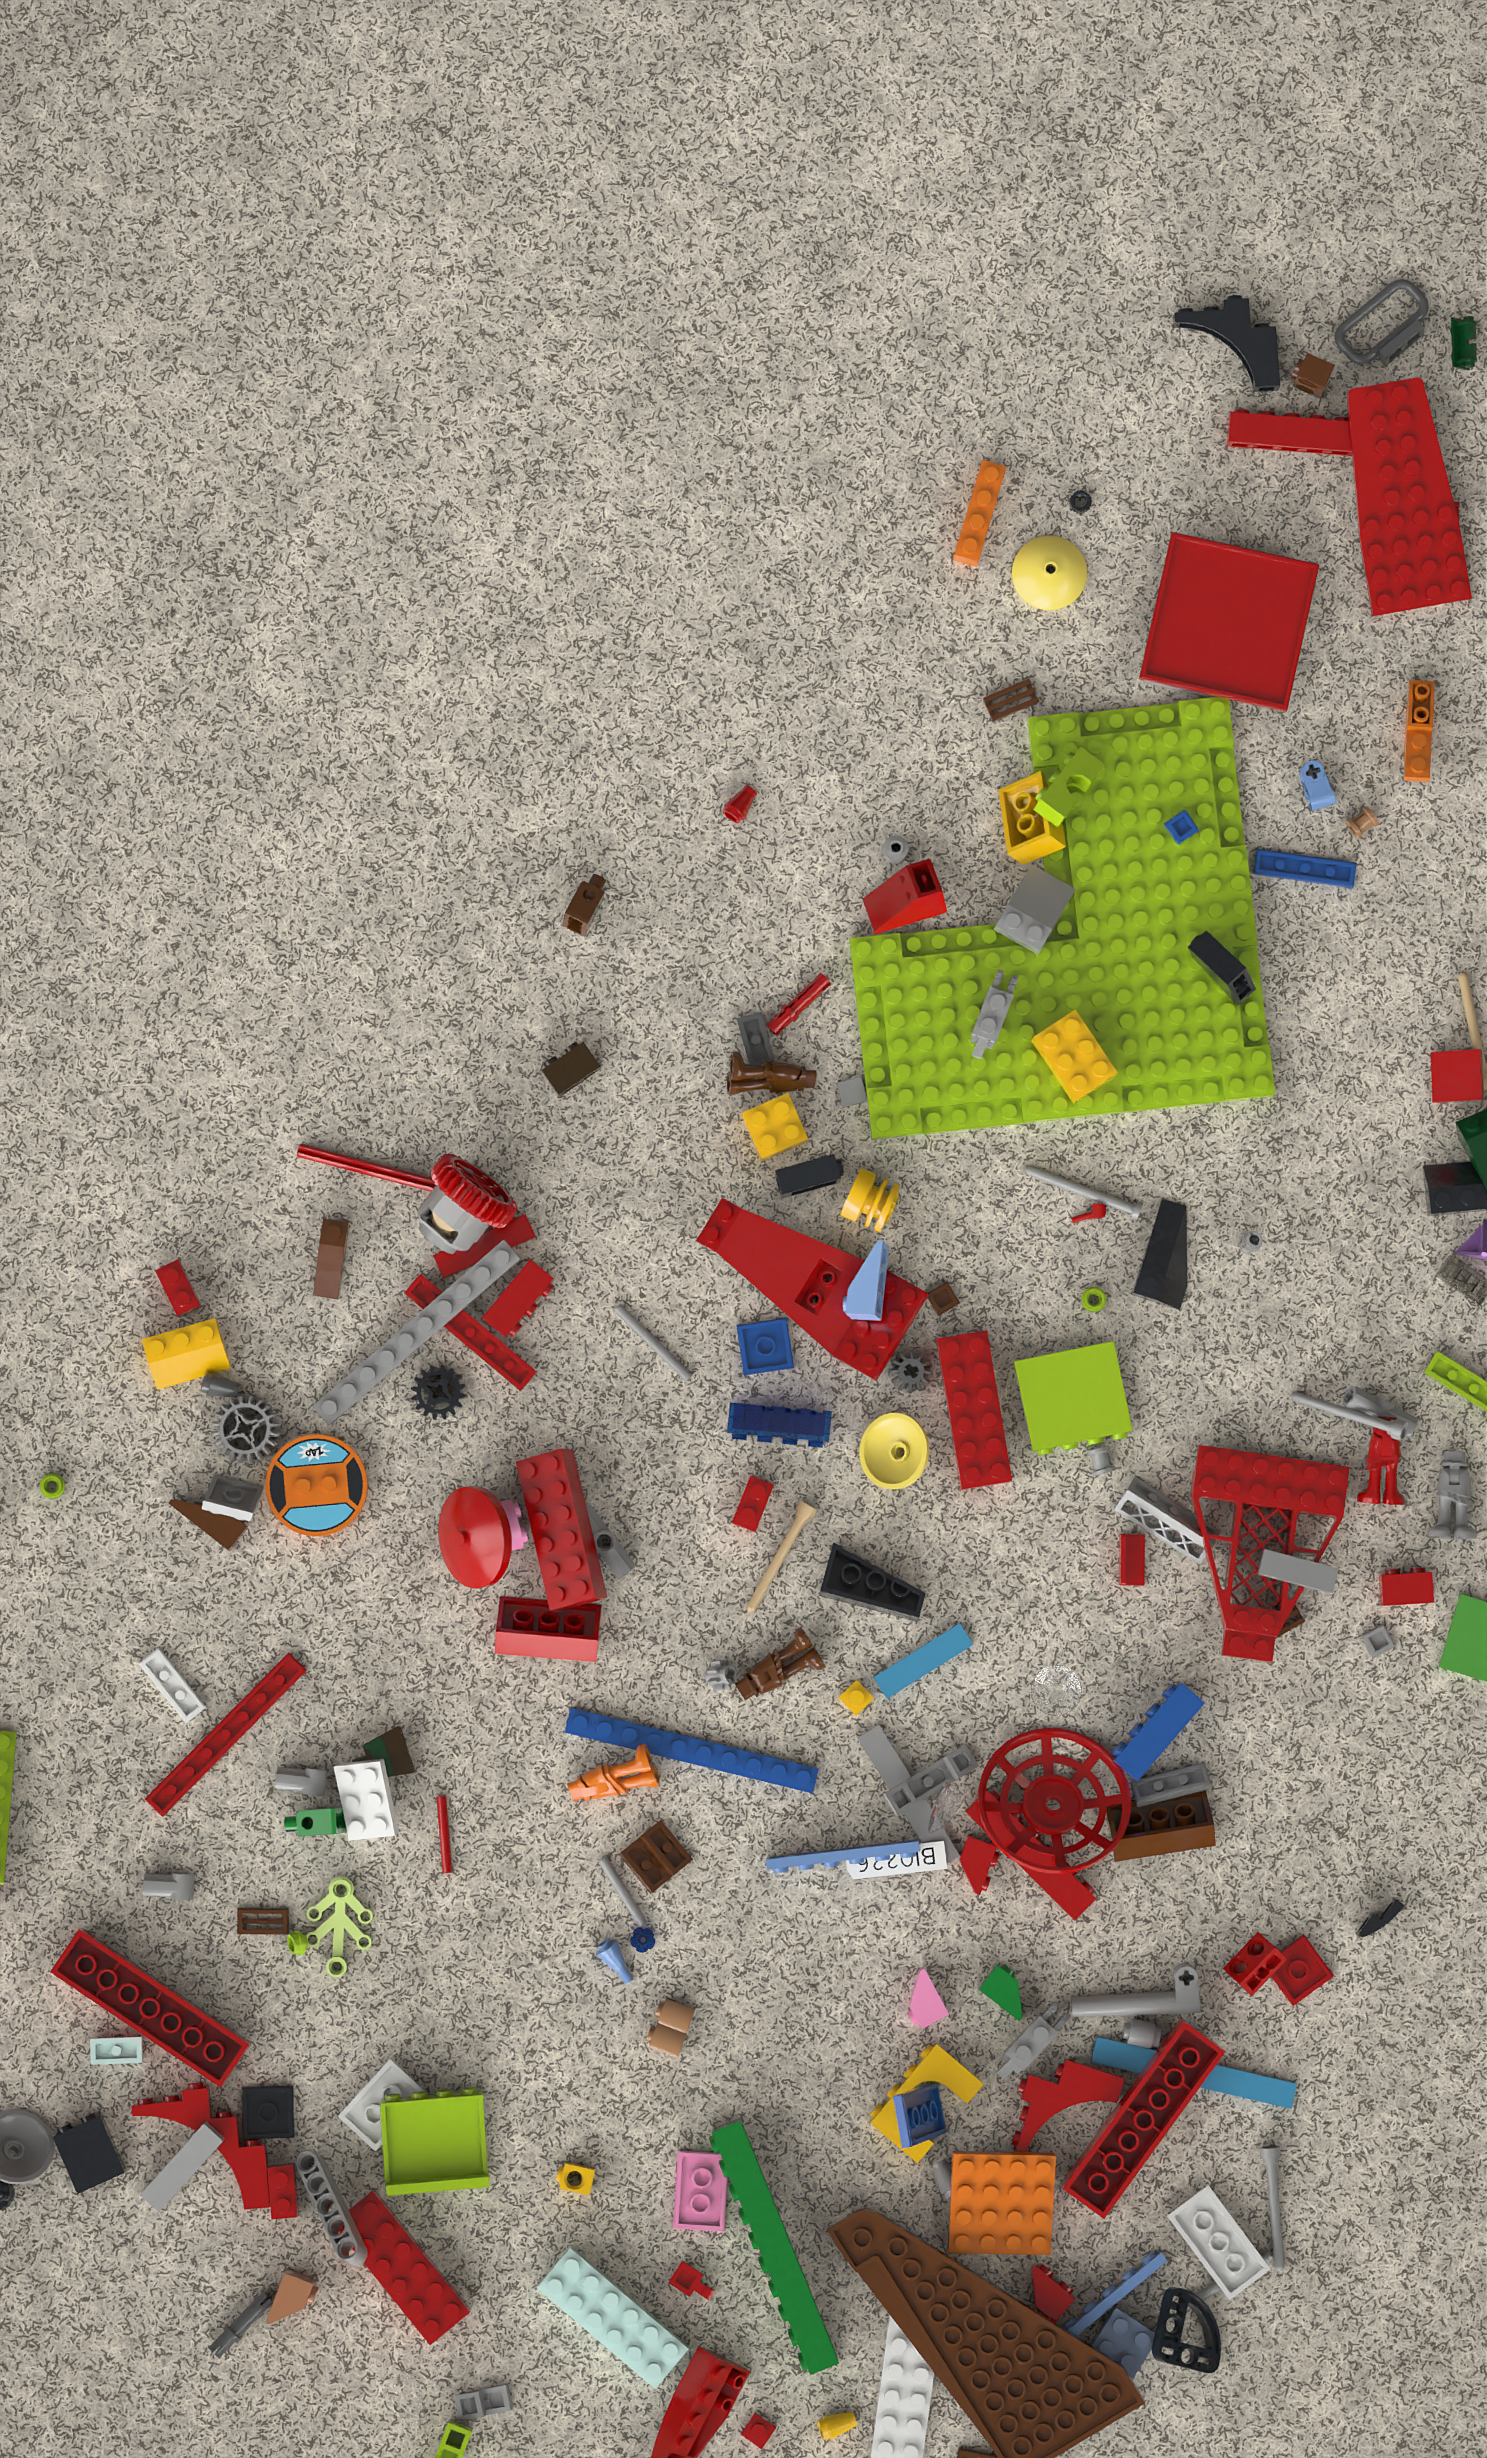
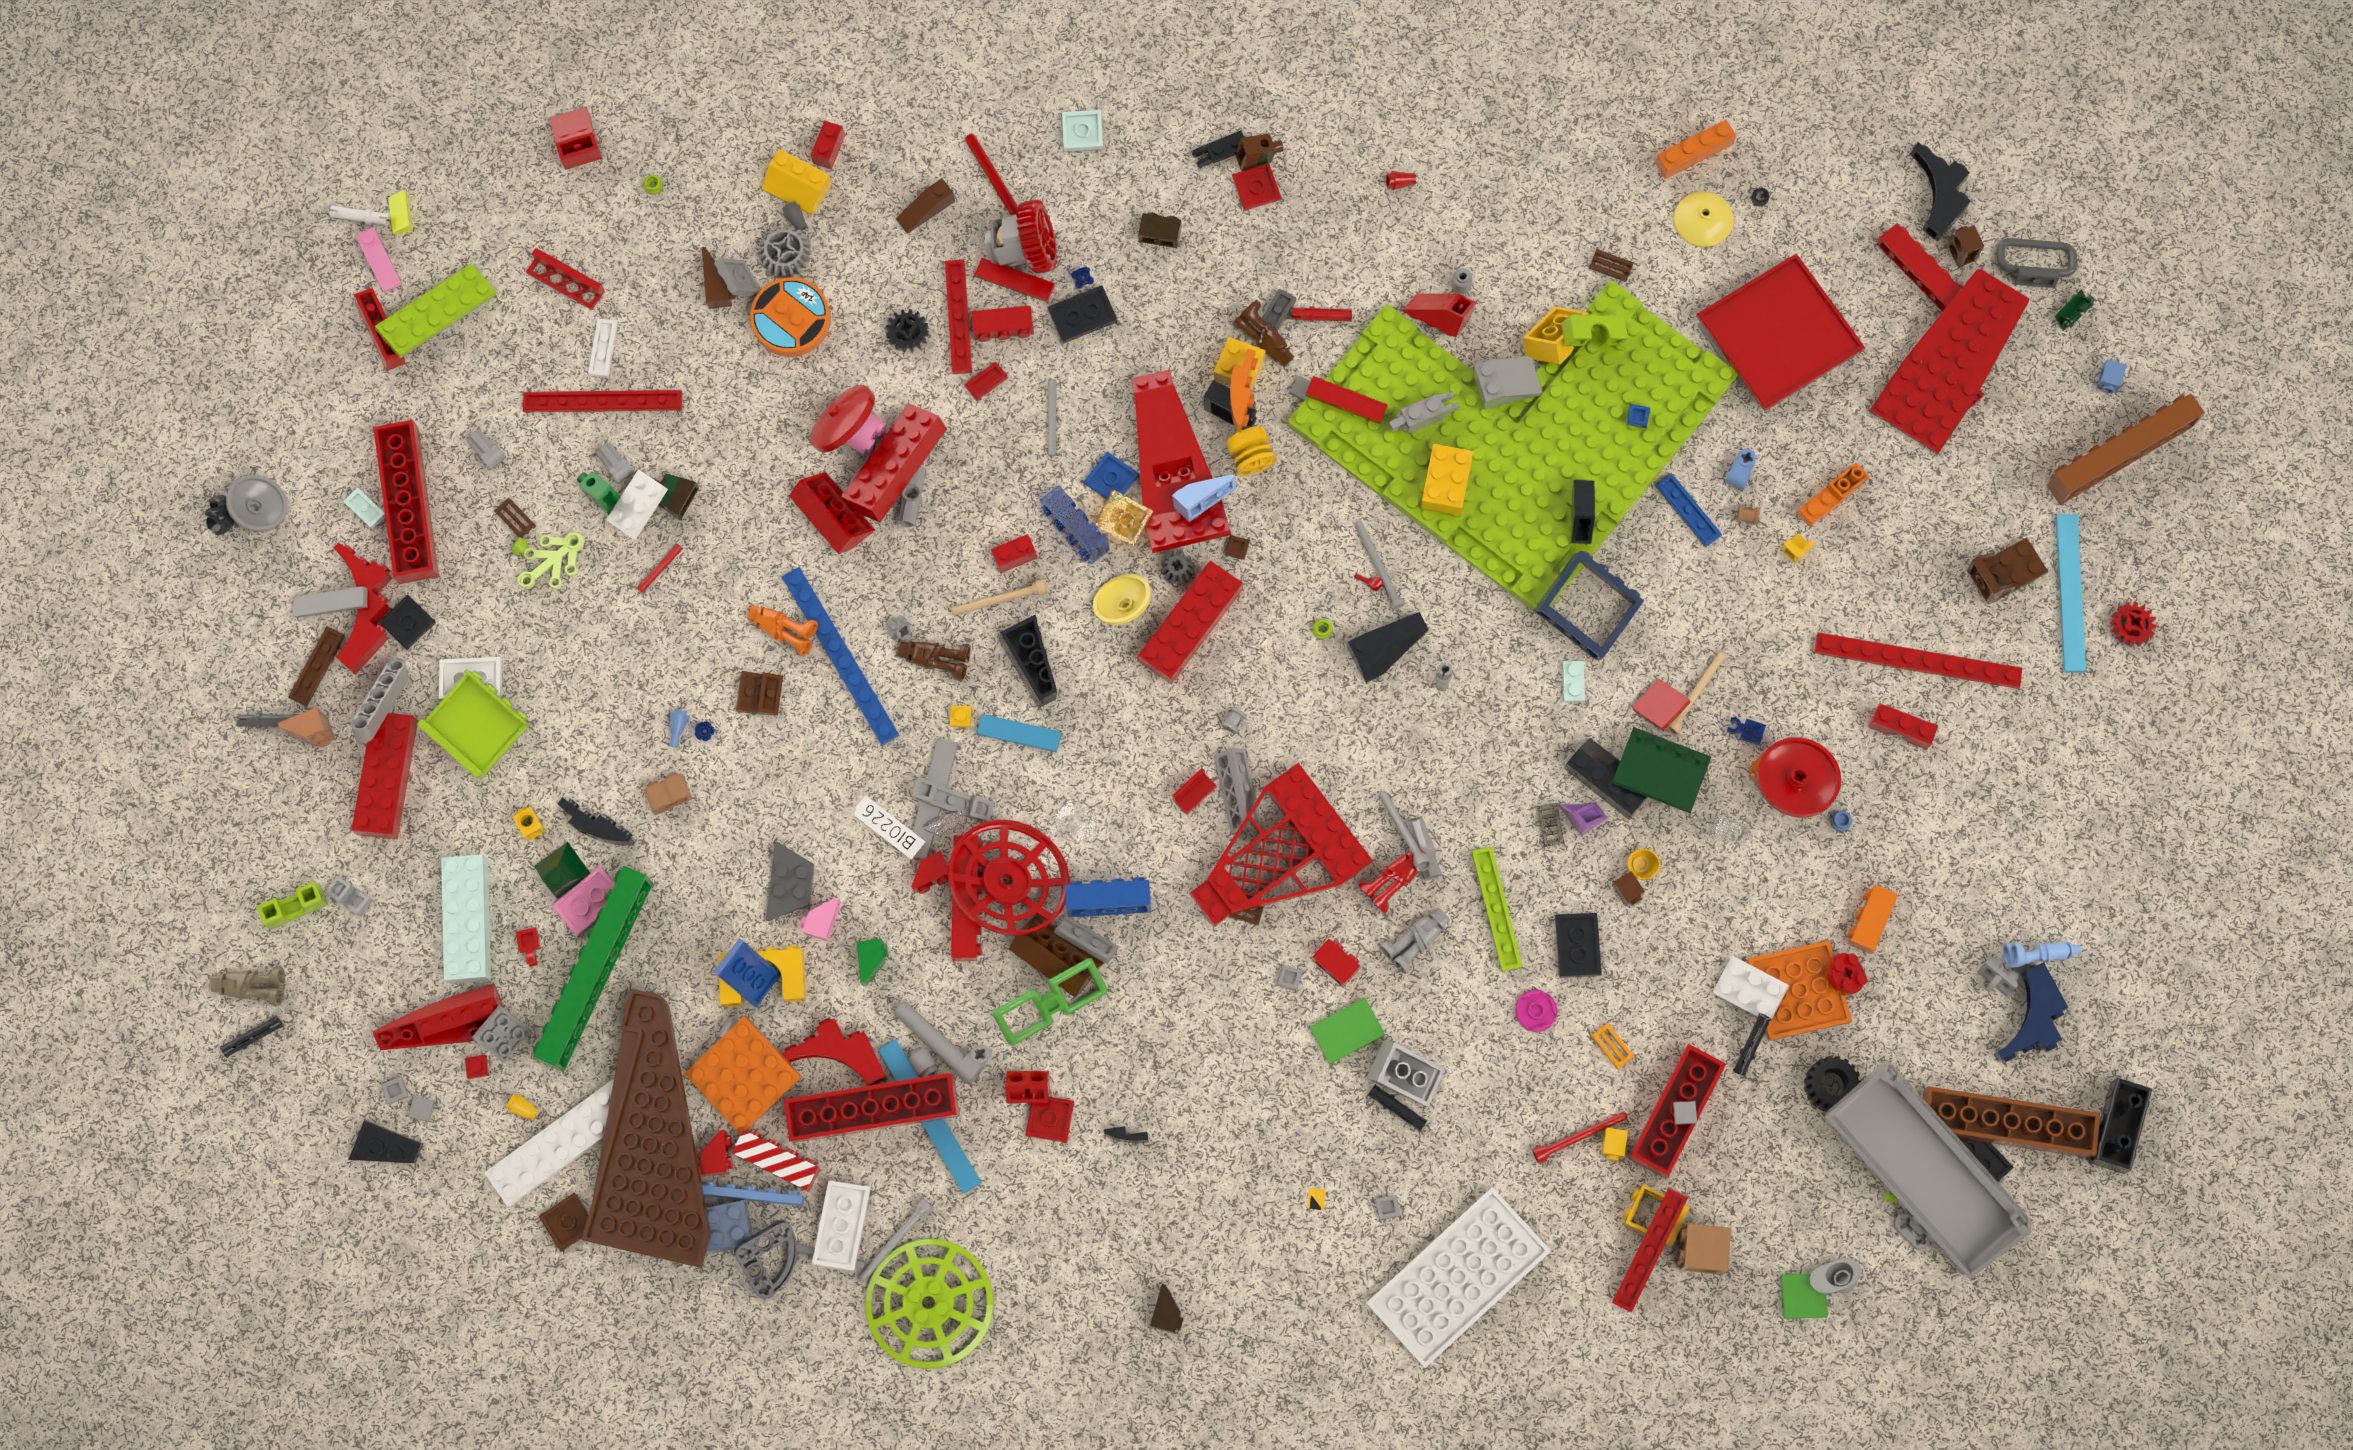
camera: 55 degrees right, 10 degrees down
black brick [53,2112,127,2194] -> none
red brick [267,2163,299,2220] -> none
light grey plate [312,1240,521,1426] -> none
light grey bar [598,1857,647,1927] -> none
medium blue plate [766,1839,921,1873] -> none
light grey hinge [996,2002,1071,2080] -> none
lime panel [1013,1341,1133,1456] -> none
light grey tile [1257,1549,1338,1594] -> none
none -> reddish brown tile [288,626,345,707]
none -> light grey tile [472,1005,532,1063]
none -> red fence [526,248,605,310]
none -> dark green slope [534,842,590,899]
none -> black slope [557,797,635,846]
none -> brick [731,1129,821,1192]
none -> dark grey wing [766,842,815,921]
none -> lime dish [865,1239,994,1369]
none -> red tile [964,362,1008,401]
none -> bright green bar [992,958,1108,1046]
none -> black plate [1047,285,1118,344]
none -> light aqua plate [1062,110,1103,151]
none -> clear blue plate [1071,267,1094,289]
none -> clear yellow slope [1094,490,1152,546]
none -> black hinge [1192,130,1244,168]
none -> orange slope [1230,349,1258,433]
none -> red tile [1232,163,1282,211]
none -> red tile [1306,376,1388,424]
none -> dark blue window [1533,551,1644,660]
none -> light aqua plate [1563,661,1585,702]
none -> yellow panel [1781,534,1815,564]

